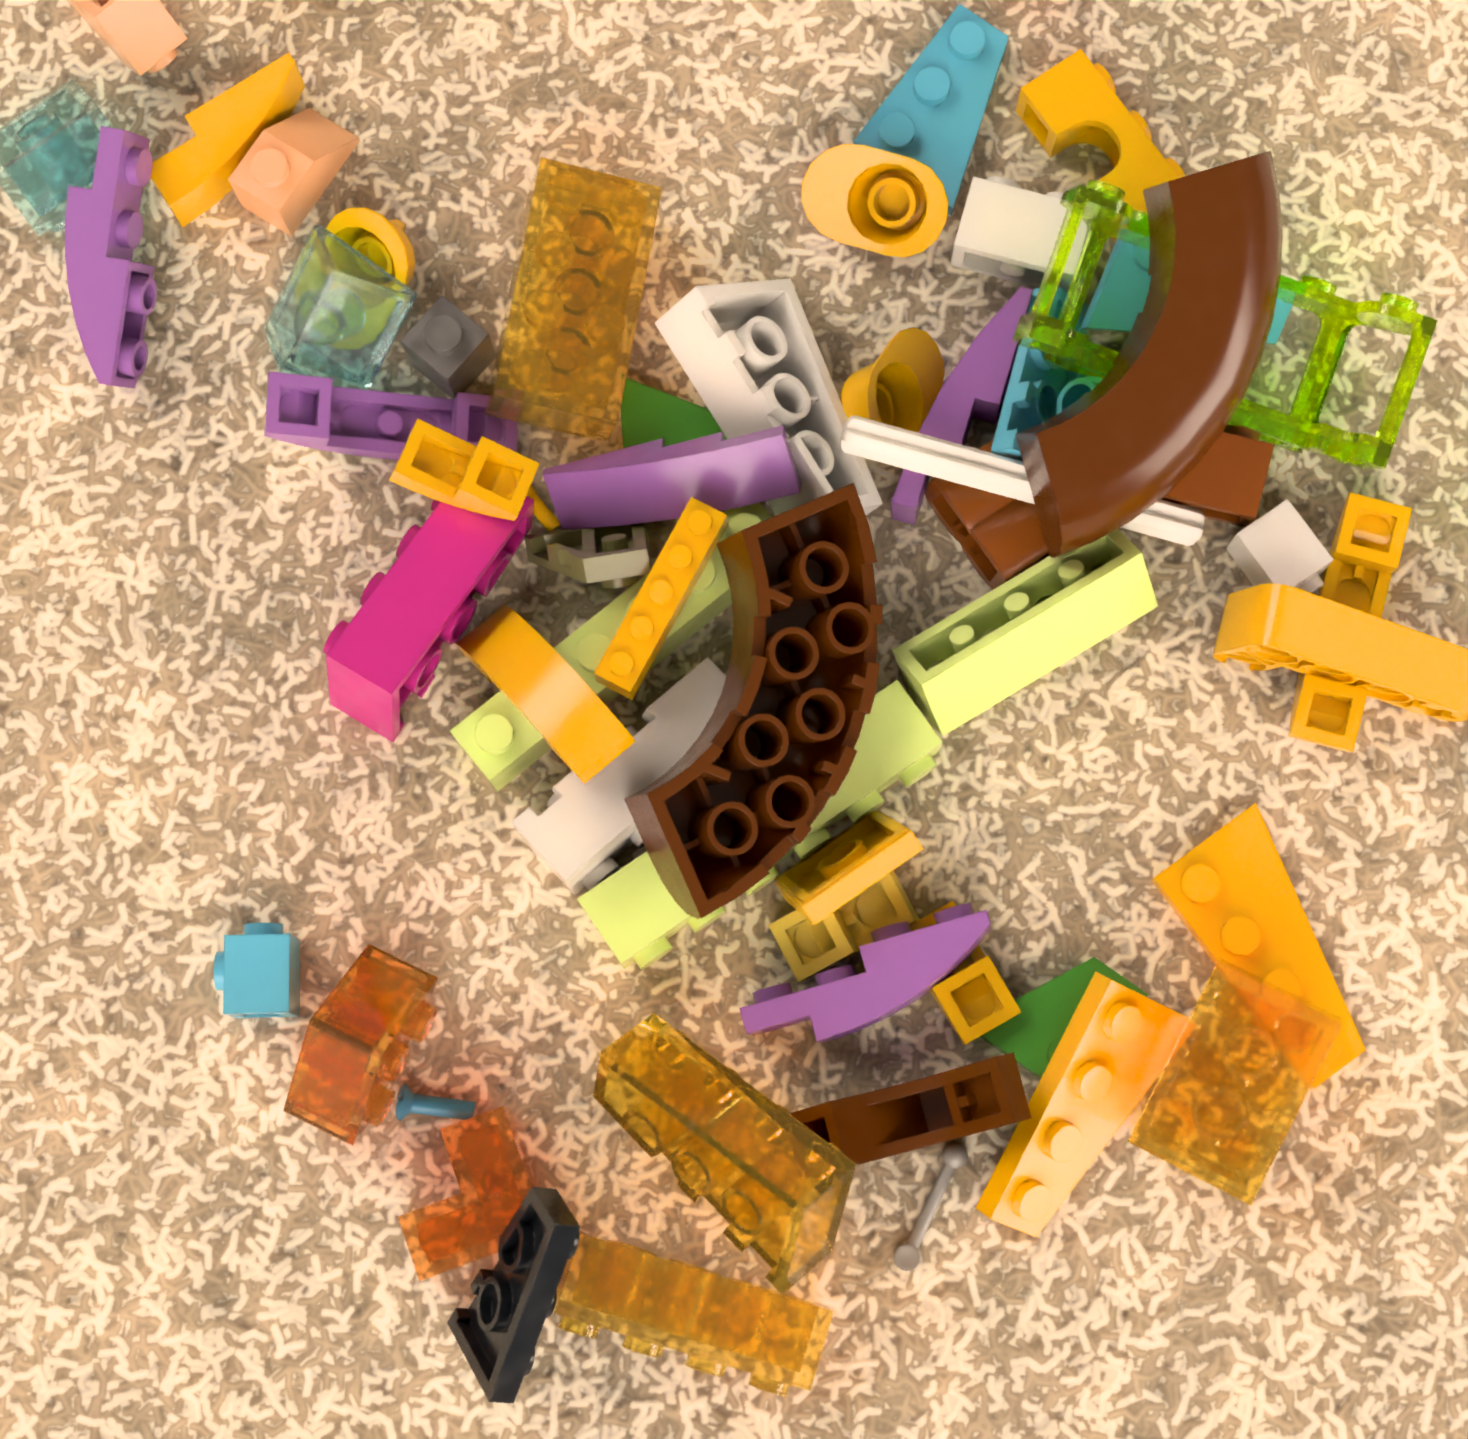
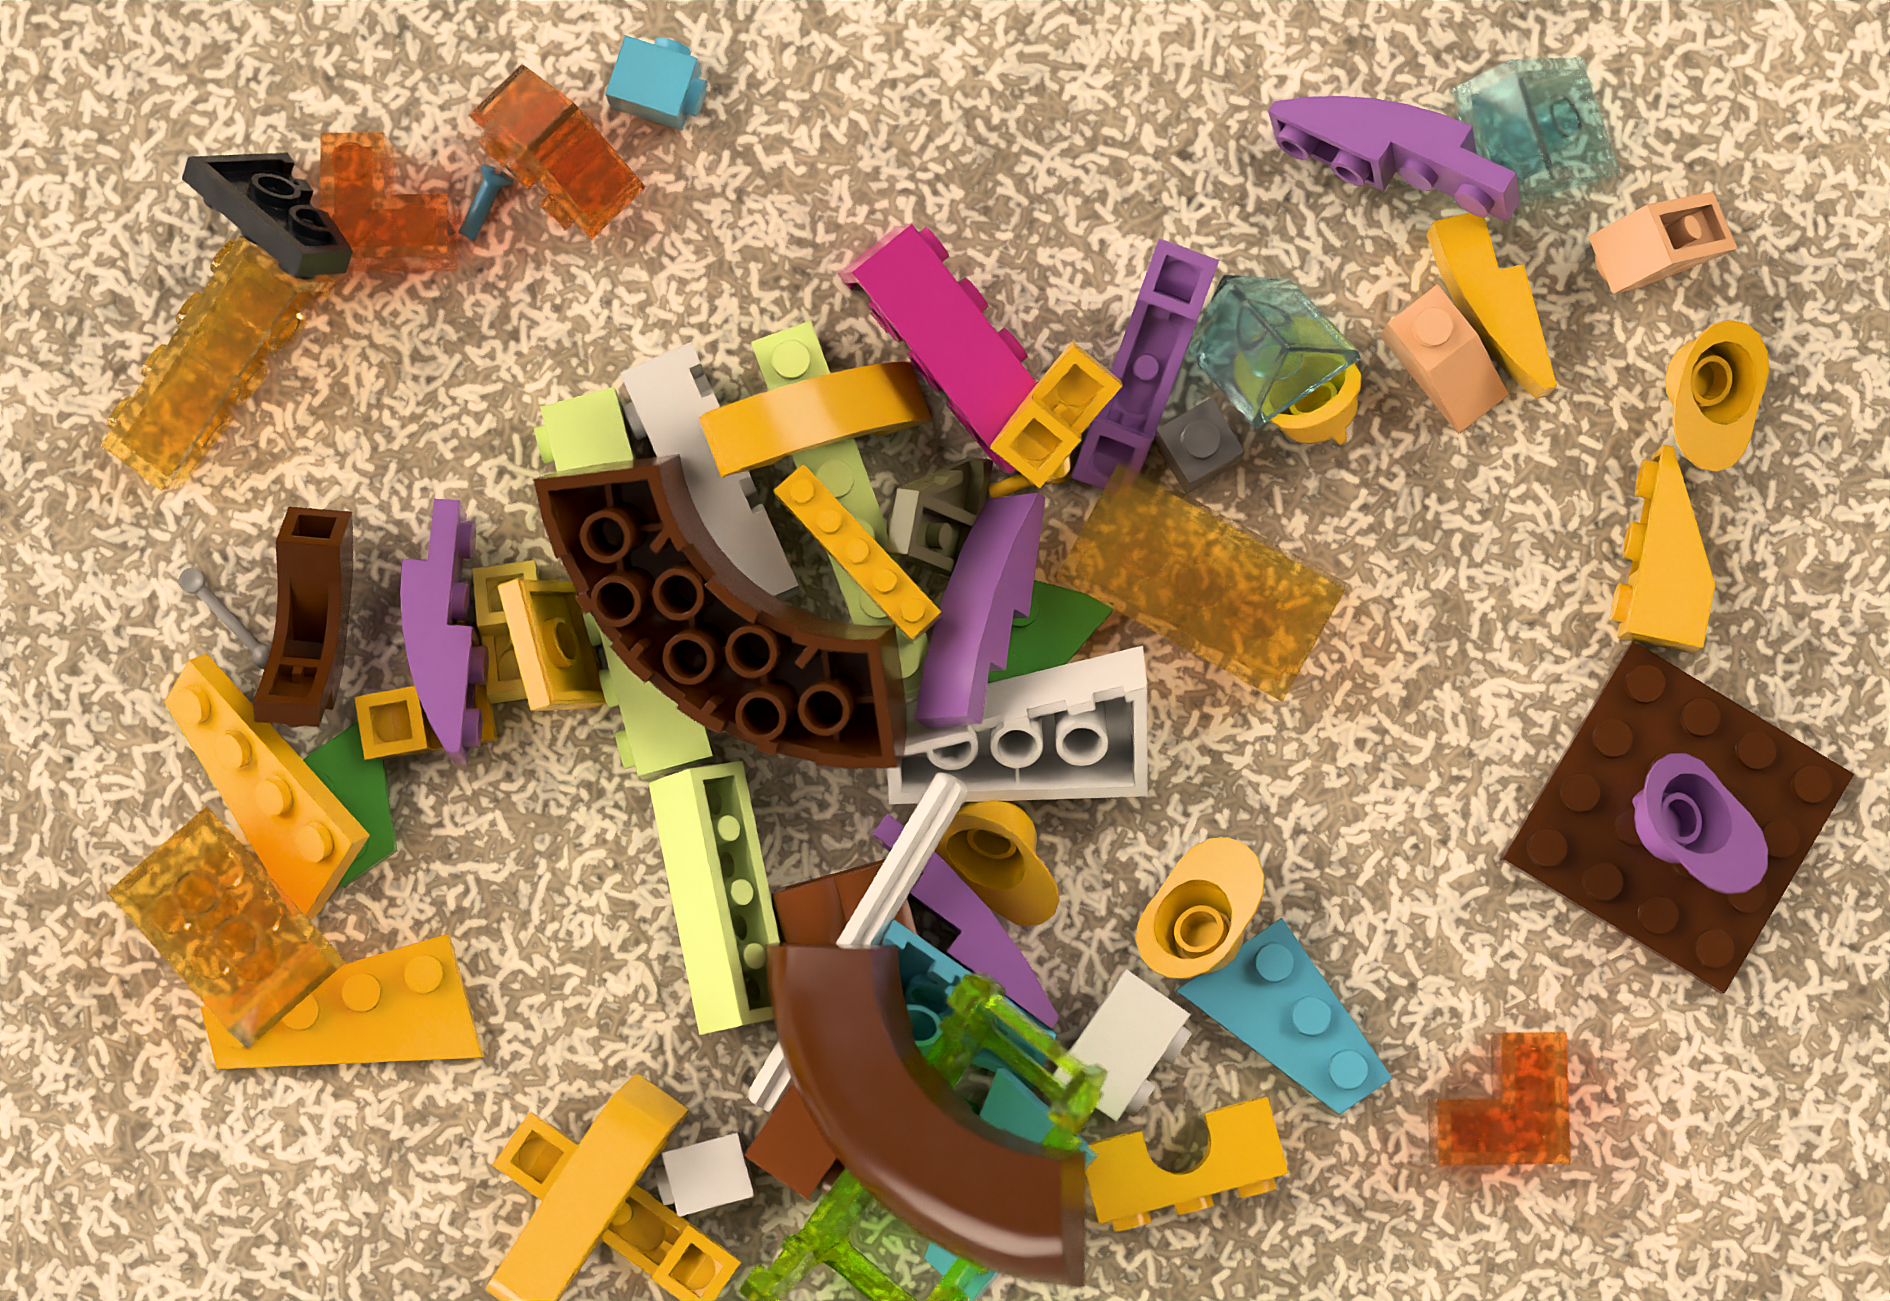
camera: 110 degrees right, 5 degrees up
clear yellow wedge [593,1013,857,1295] -> none

